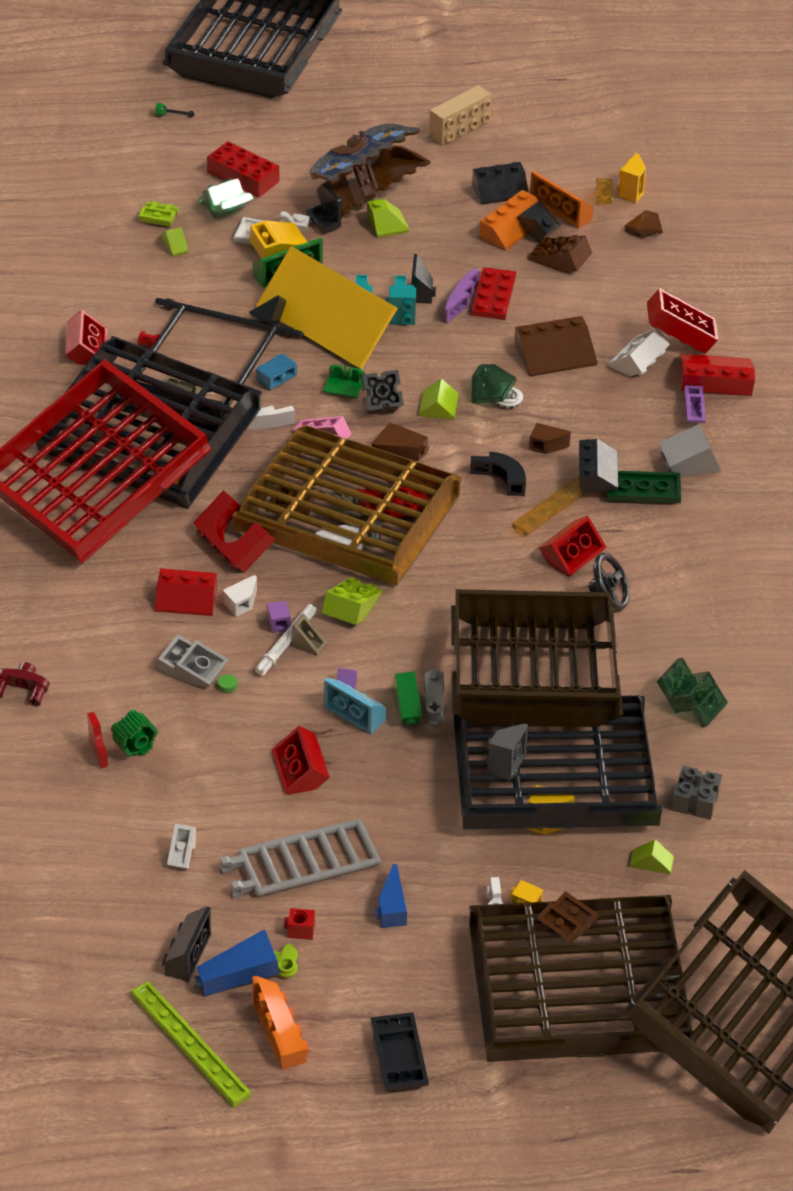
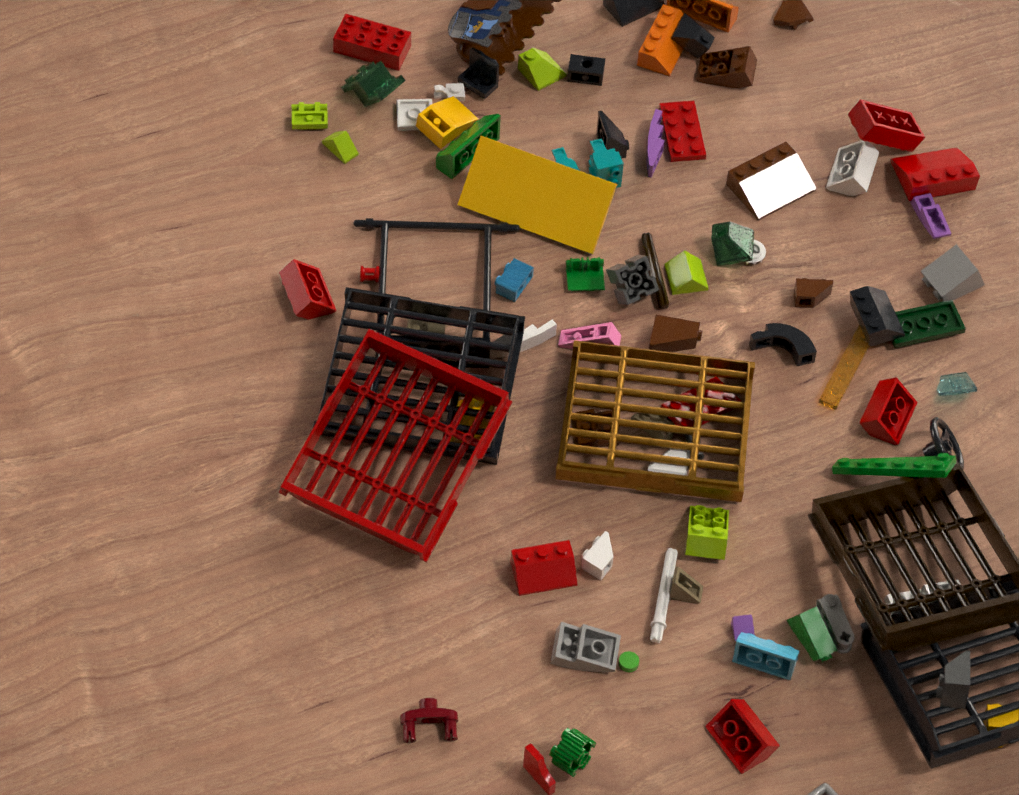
camera: 20 degrees left, 10 degrees up
red arch [193,490,275,573] -> none
black slope [249,295,286,325] -> none
medium lavender brick [267,601,291,633] -> none
none -> black brick [567,54,606,86]
none -> dark brown axle [642,232,669,309]
none -> green wing [832,453,956,478]
none -> clear light blue slope [937,372,977,396]

